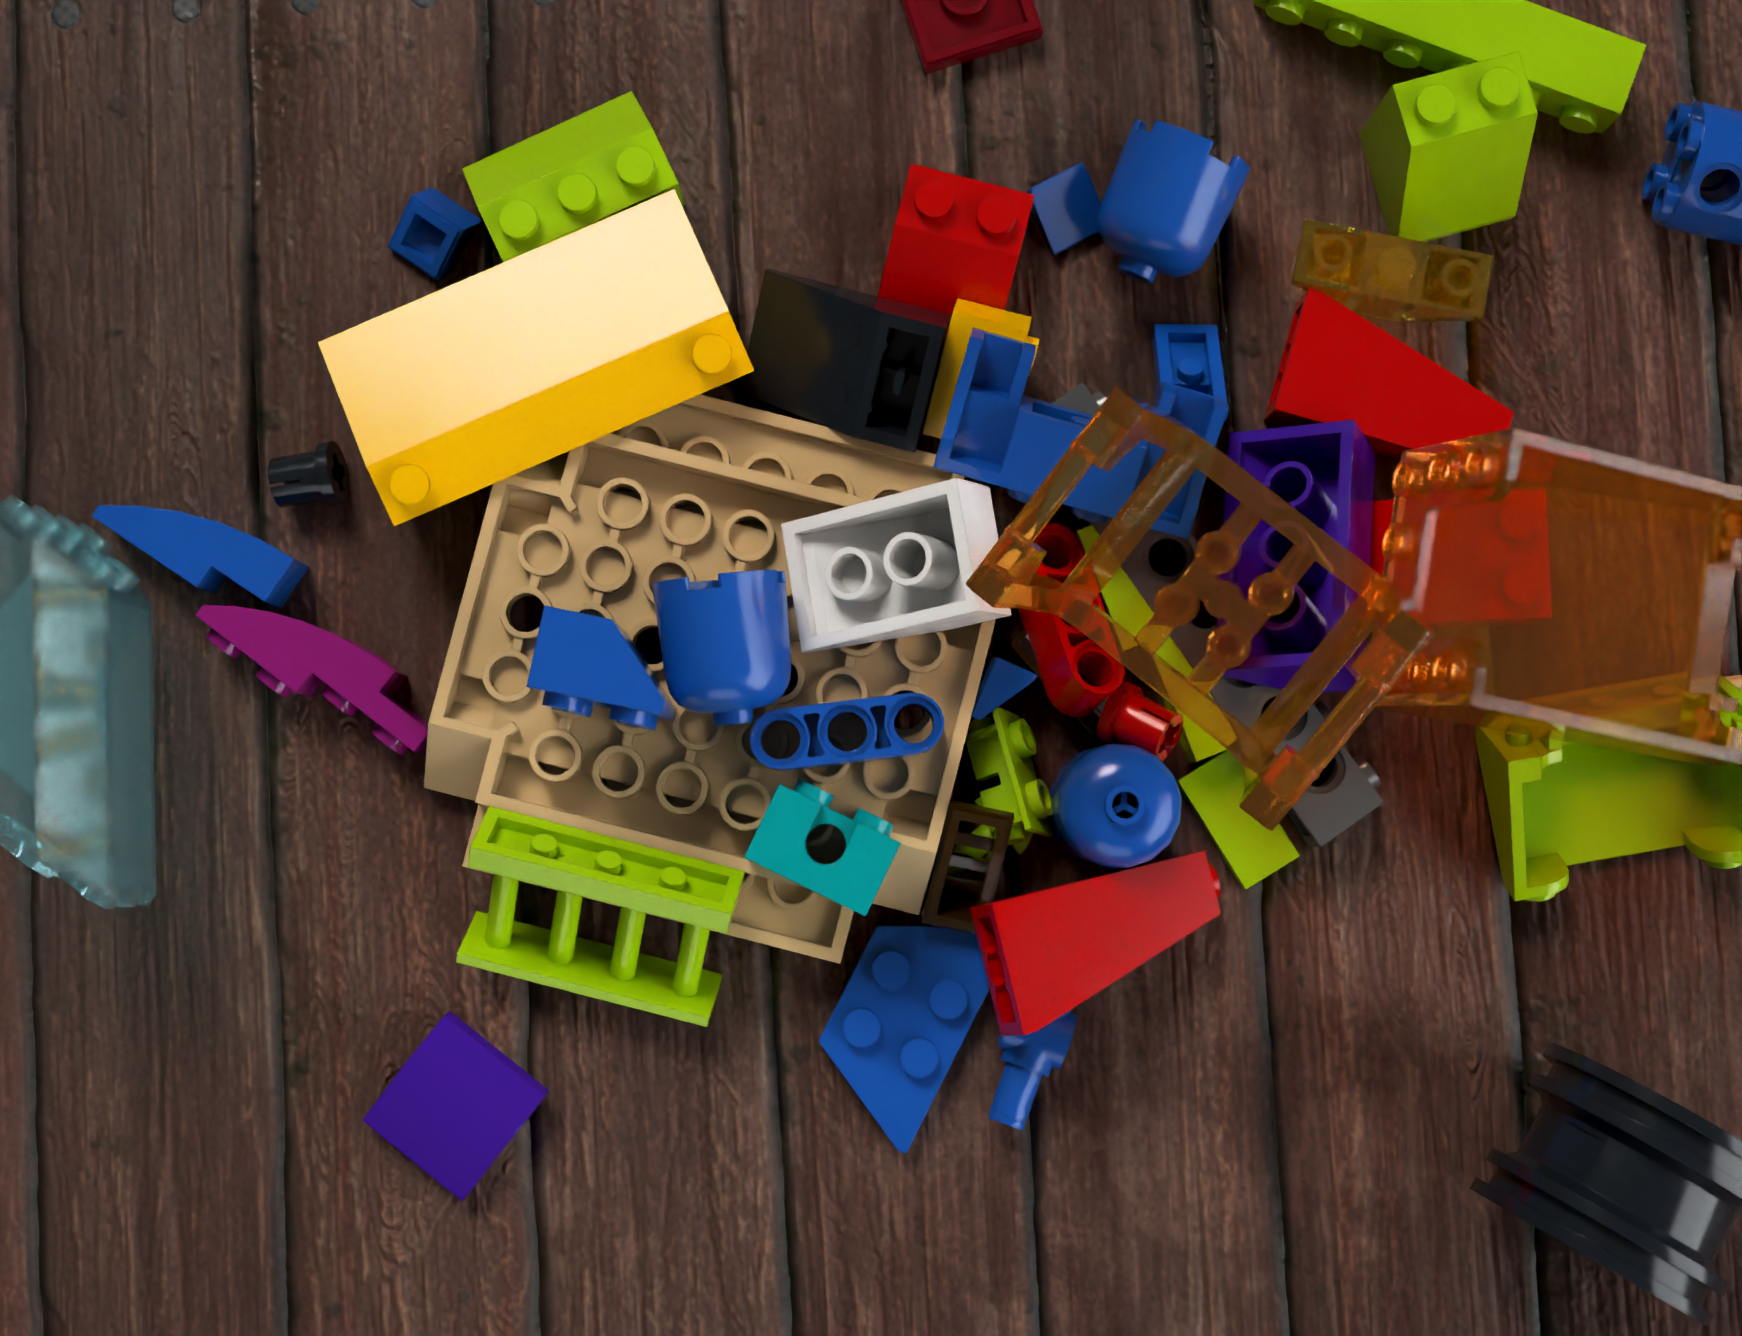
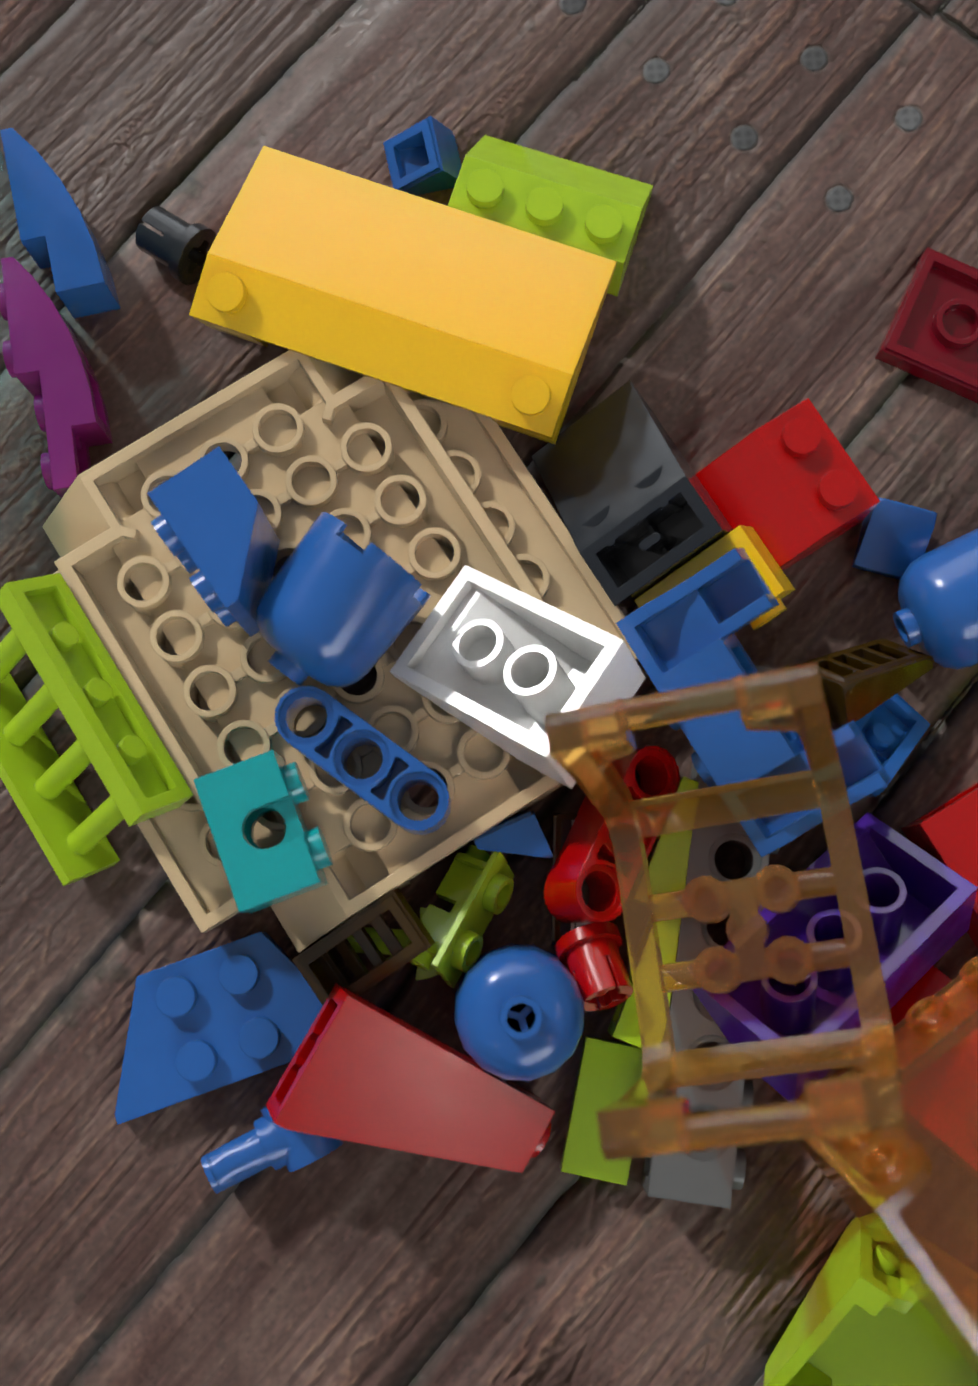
camera: 45 degrees right, 5 degrees down
none -> dark brown slope [794,638,934,726]

